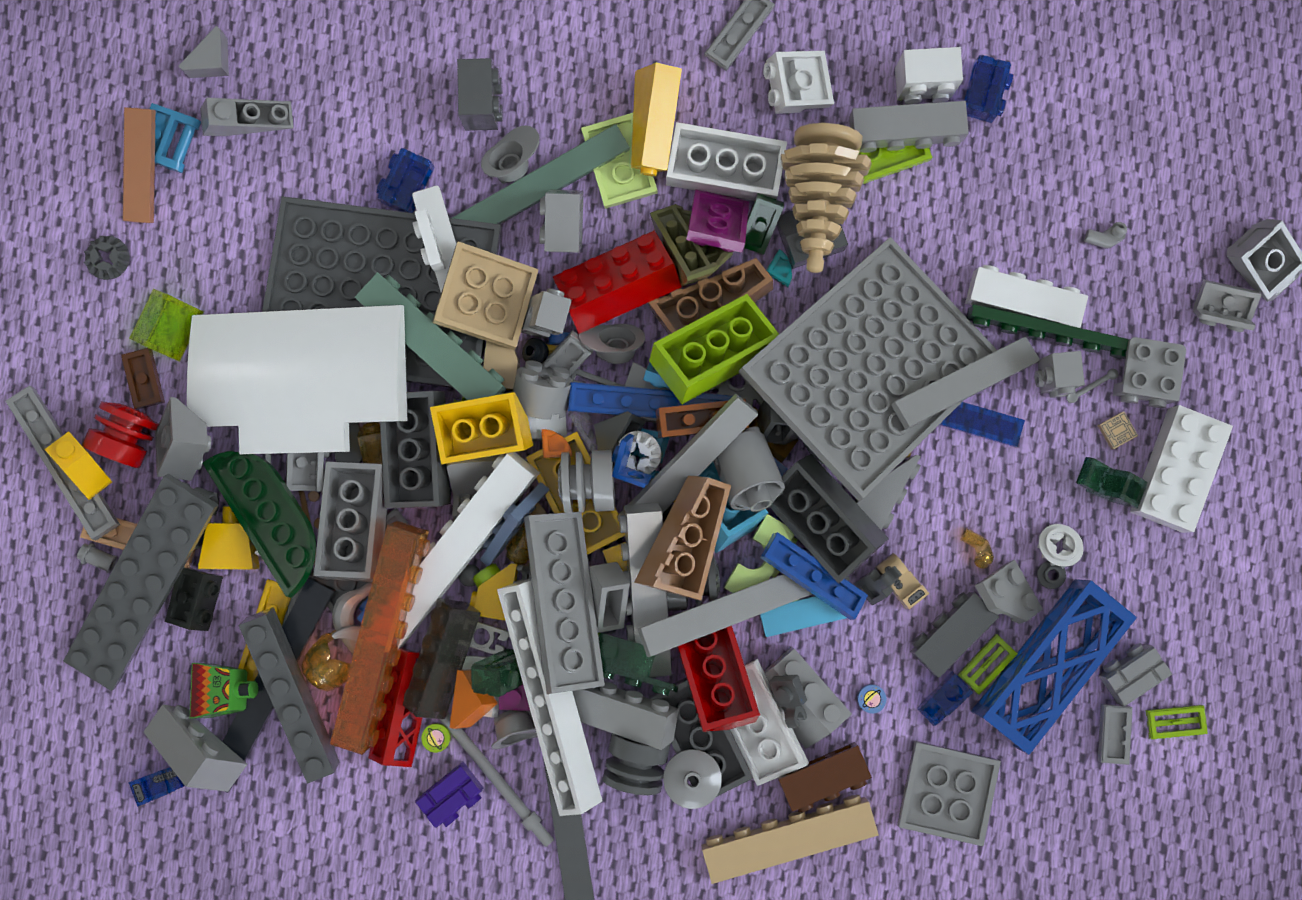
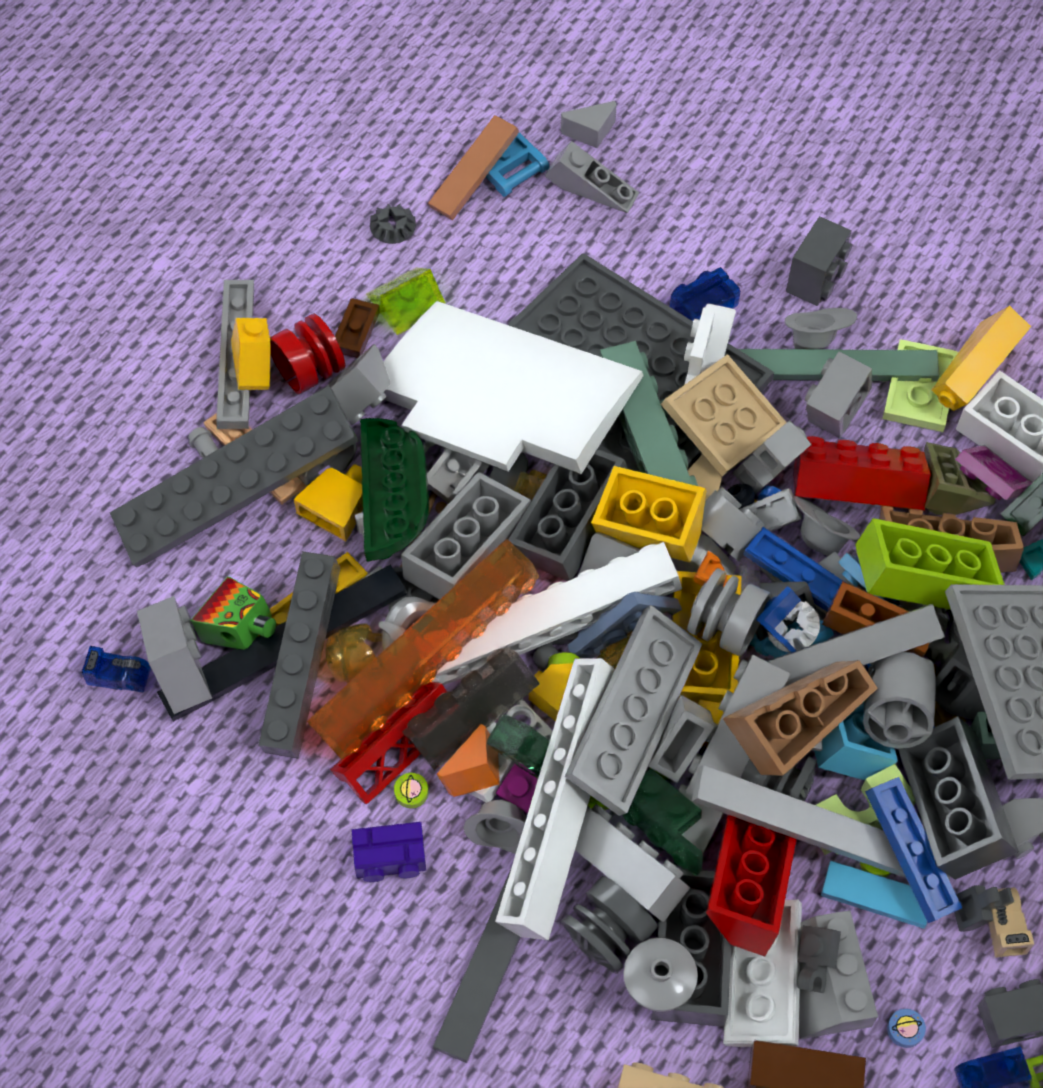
camera: 30 degrees right, 25 degrees down
pearl dark grey bracket [165,567,223,631] -> none
light grey bar [436,708,554,847] -> none

